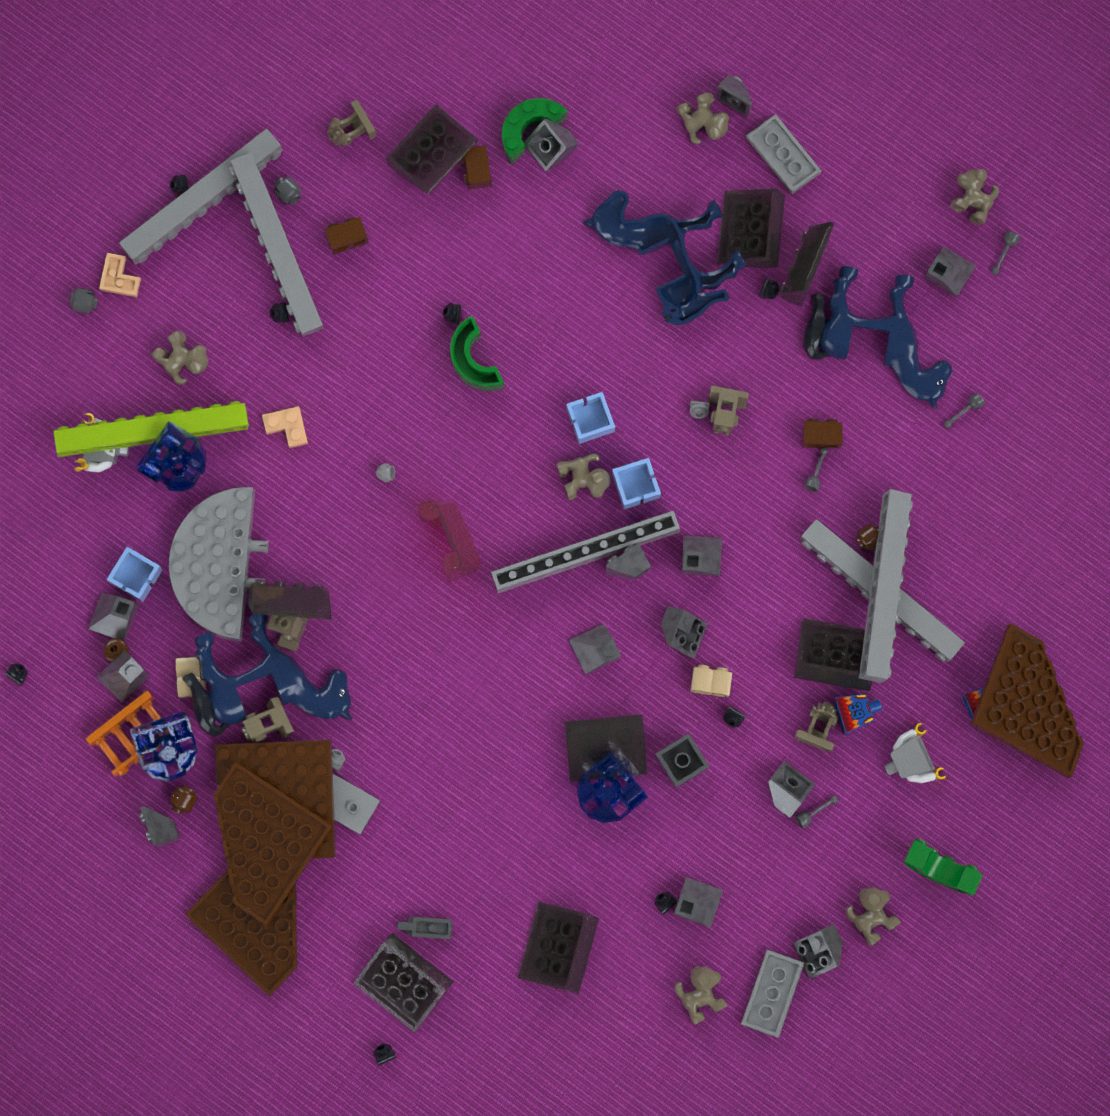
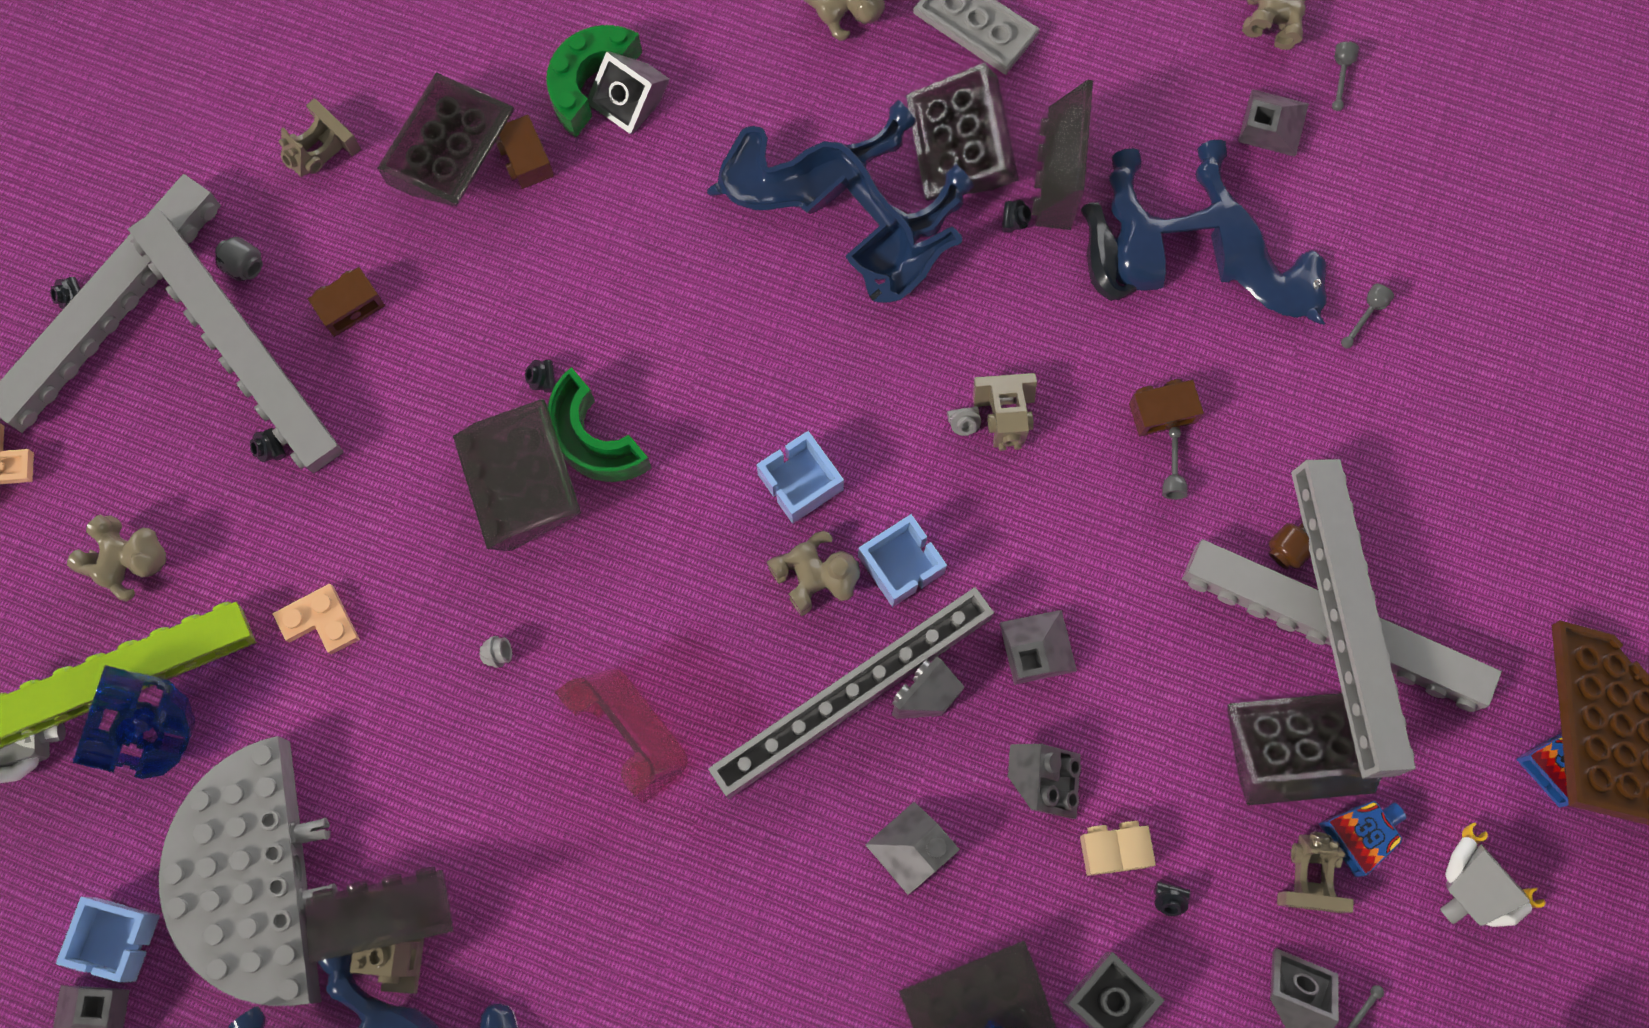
camera: 15 degrees left, 5 degrees down
none -> clear smoke slope [453,399,581,551]

